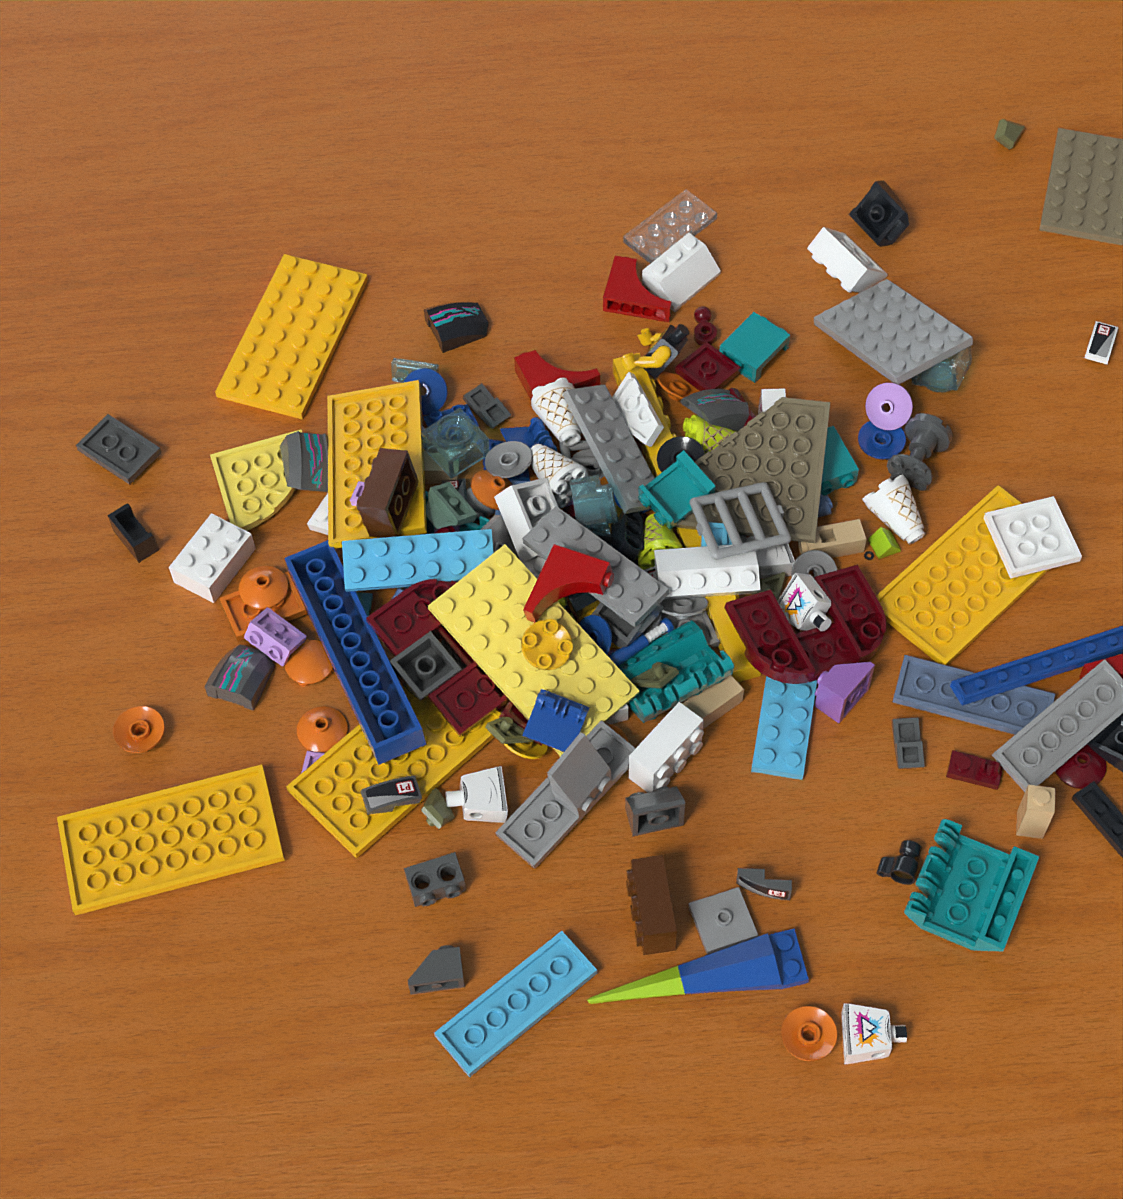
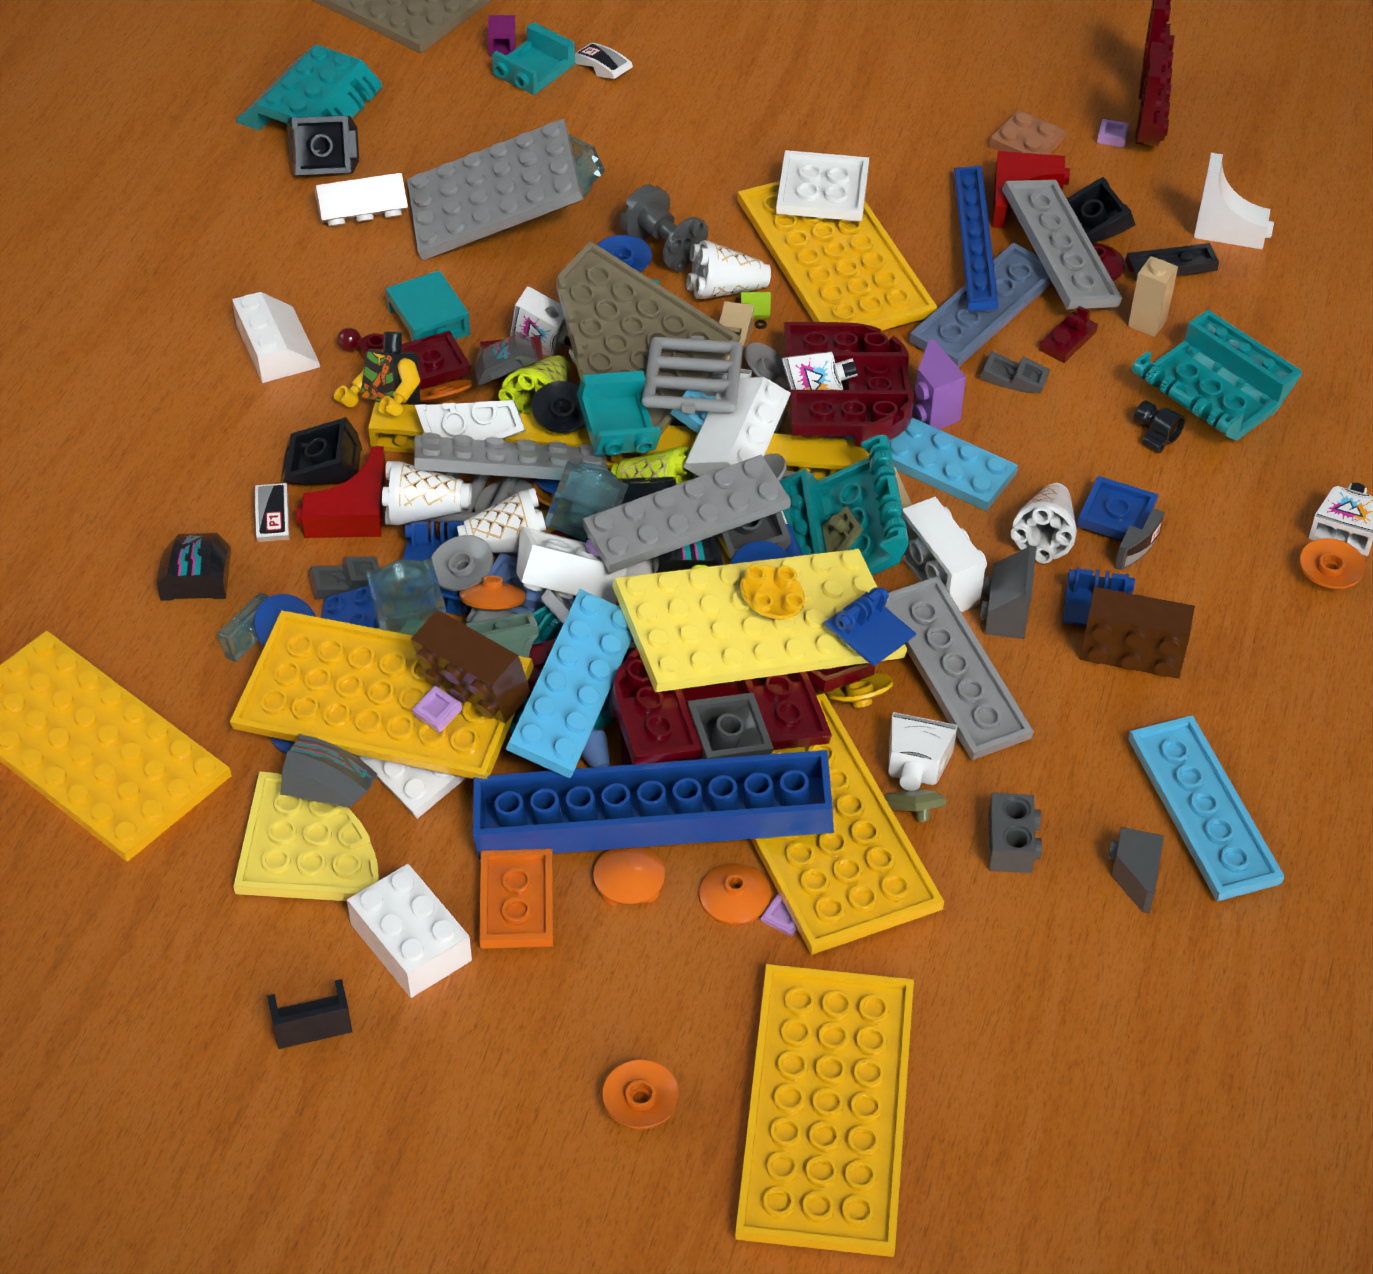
camera: 70 degrees left, 10 degrees down
dark grey plate [76,414,162,485] -> none
dark grey slope [204,644,275,711] -> none
orange dish [239,566,289,610] -> none
lavender bracket [244,607,307,666] -> none
slope [361,775,422,815] -> none
olive piece [486,716,534,744] -> none
red arch [523,544,614,623] -> none
light grey slope [547,732,612,817] -> none
blue plate [587,929,809,1004] -> none
red arch [603,255,672,323] -> none
clear plate [623,189,717,264] -> none
light grey plate [688,887,758,955] -> none
lavender dish [865,383,913,430] -> none
olive piece [994,119,1026,149] -> none
none -> teal slope [236,44,382,131]
none -> slope [255,483,290,542]
none -> black slope [281,417,363,484]
none -> magenta brick [488,15,516,57]
none -> teal panel [492,22,575,95]
none -> white cone [1011,483,1077,564]
none -> blue hinge [1063,567,1135,626]
none -> blue plate [1077,476,1159,540]

